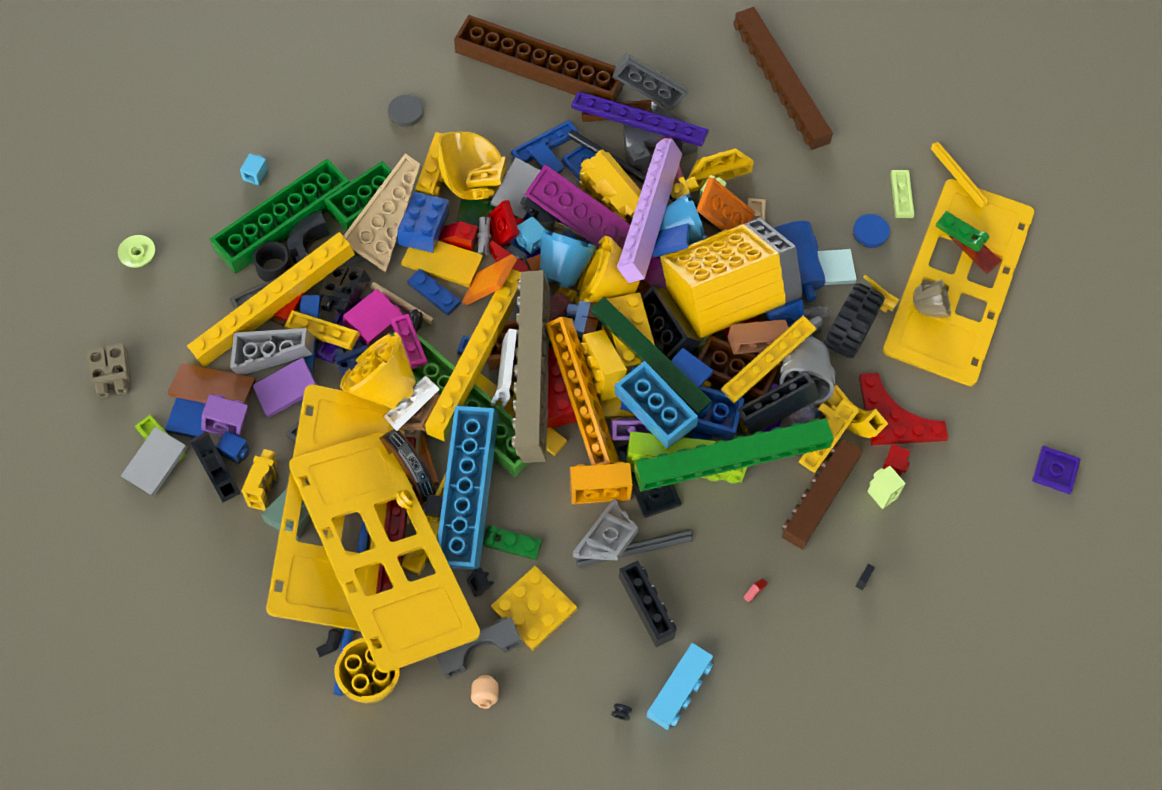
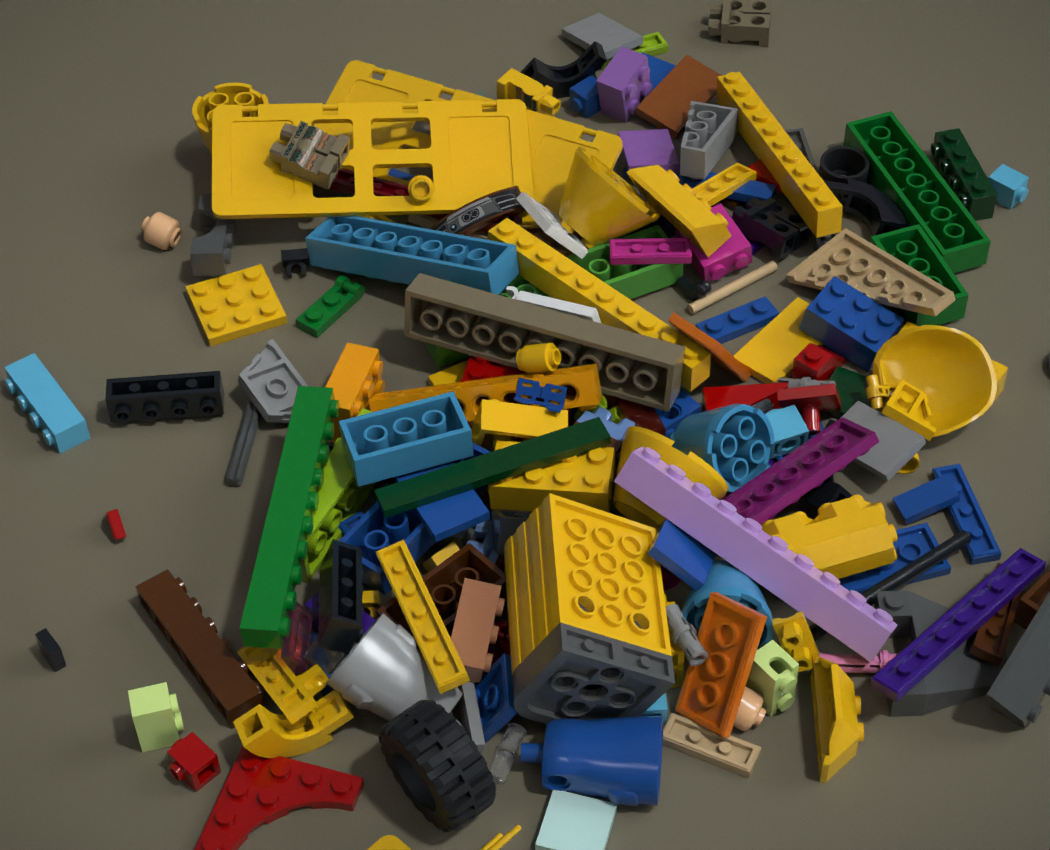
camera: 115 degrees right, 15 degrees down
yellowish green dish [118,235,155,268] -> none
black bush [611,703,632,721] -> none
none -> dark tan hips [270,121,350,190]
none -> blue piece [513,378,567,413]
none -> yellow brick [516,343,561,374]
none -> yellow slope [626,165,732,258]
none -> light grey pin [666,604,708,666]
none -> dark green brick [930,128,997,221]

